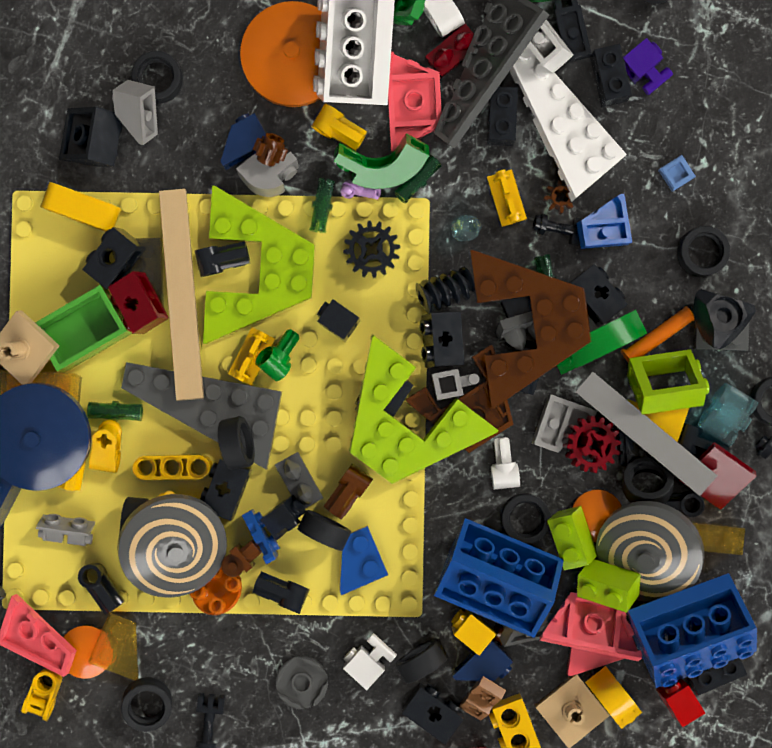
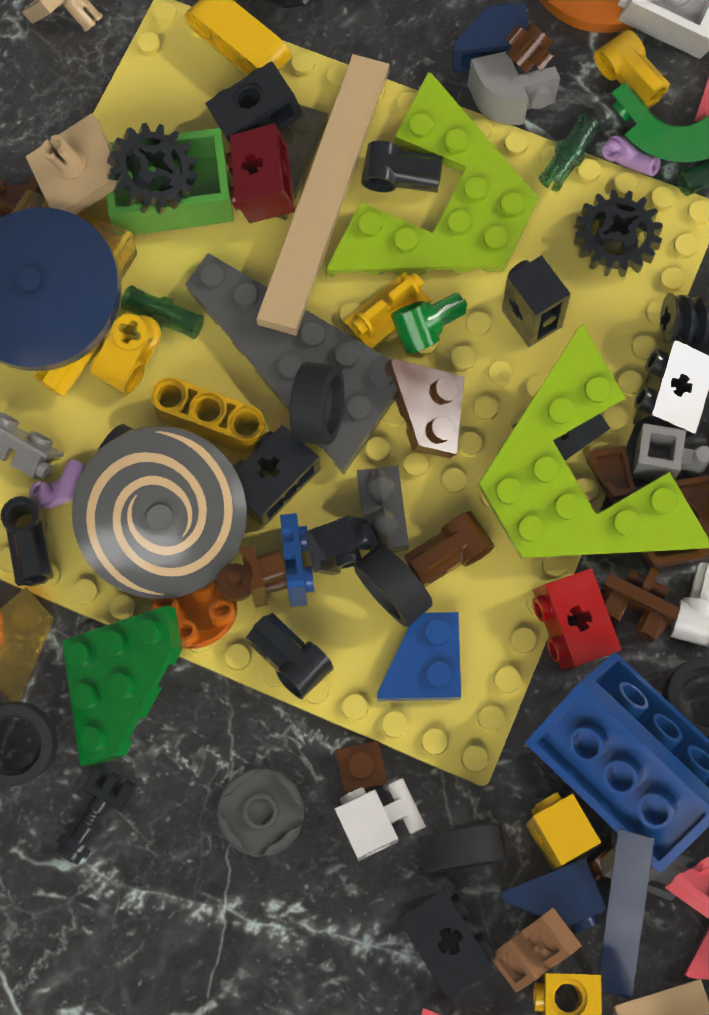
camera: 25 degrees right, 15 degrees down
none -> lavender arm [29,459,86,509]
none -> green plate [62,606,182,766]
none -> black gear [107,123,198,214]
none -> reddish brown plate [336,741,388,794]
none -> wing [385,358,464,459]
none -> red brick [532,568,622,670]
none -> sticker [599,829,655,1000]
none -> reddish brown hips [600,566,680,643]

